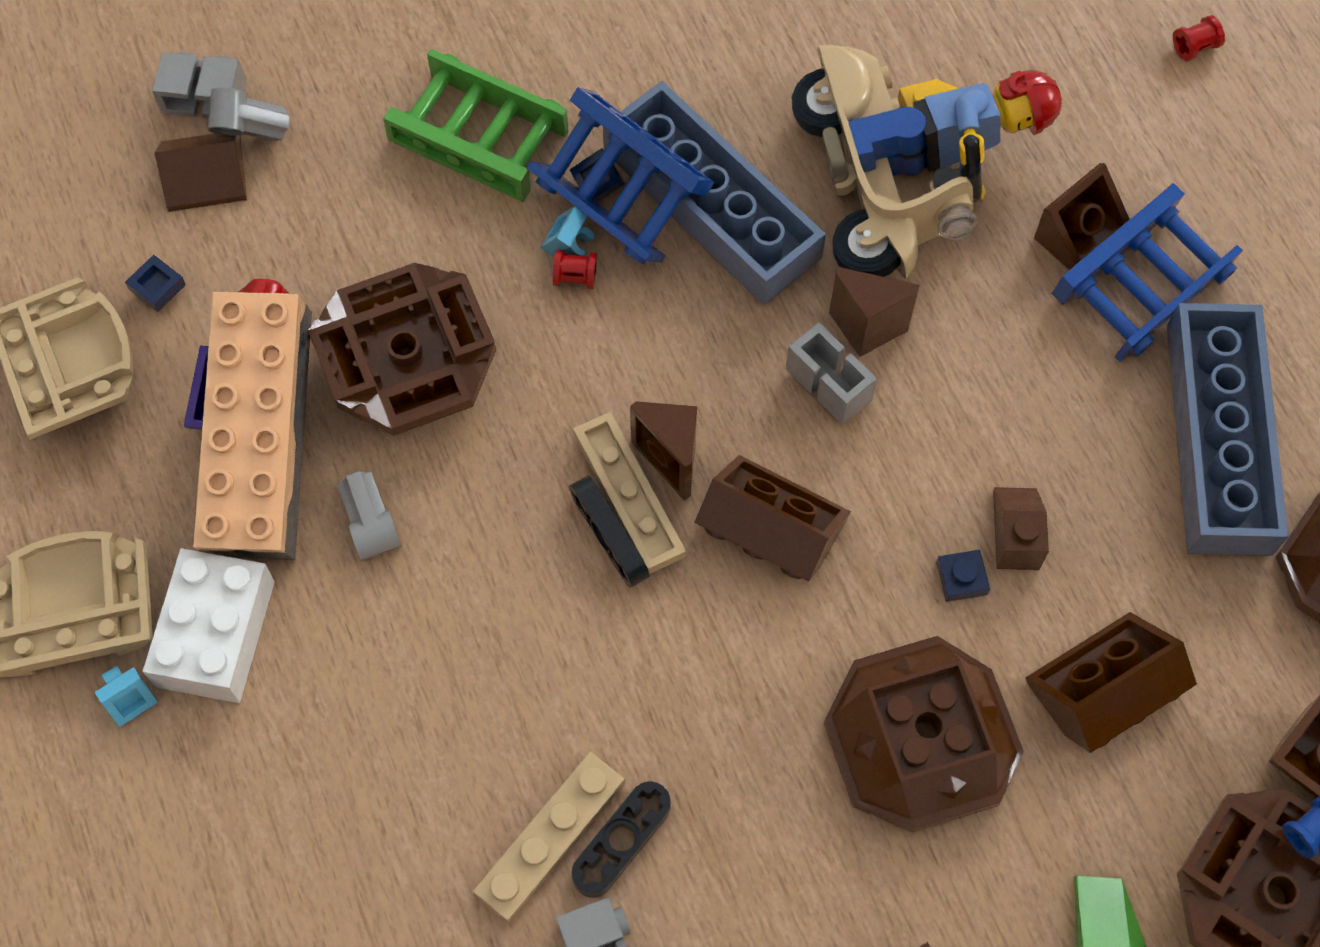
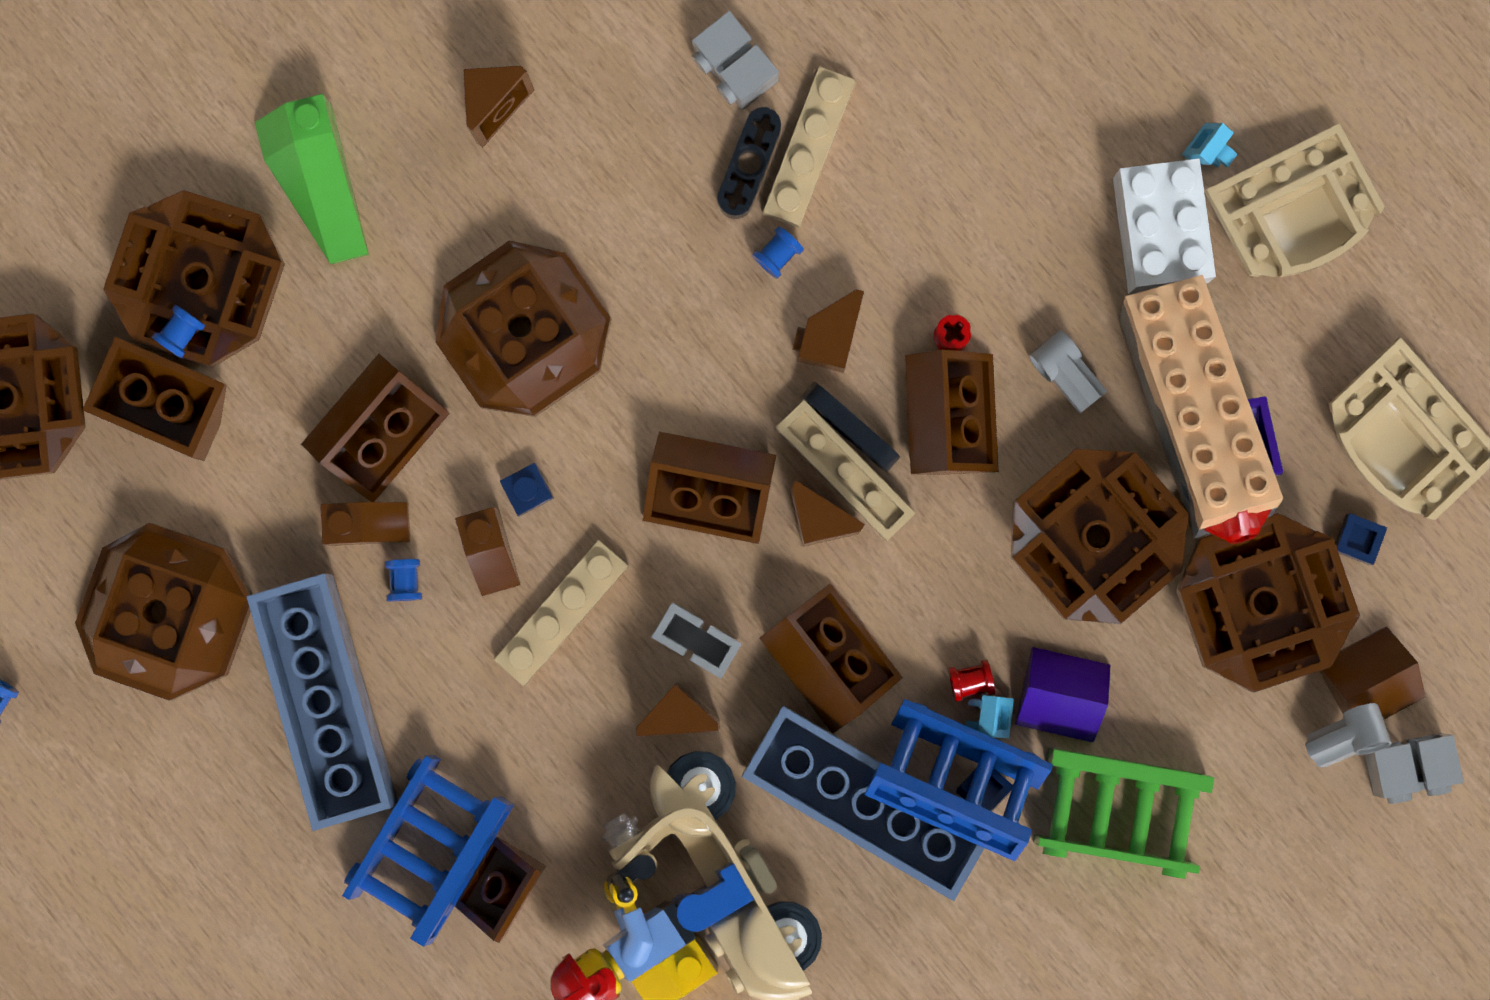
camera: 170 degrees right, 20 degrees up
none -> reddish brown slope [321,502,410,546]
none -> blue bush [385,559,422,602]
none -> tan plate [494,540,629,686]
none -> blue bush [752,226,804,279]
none -> reddish brown slope [759,584,903,734]
none -> reddish brown slope [792,289,864,373]
none -> reddish brown slope [905,349,999,475]
none -> red bush [933,314,971,351]
none -> dark purple slope [1015,647,1111,743]
none -> reddish brown piece [1176,513,1360,693]

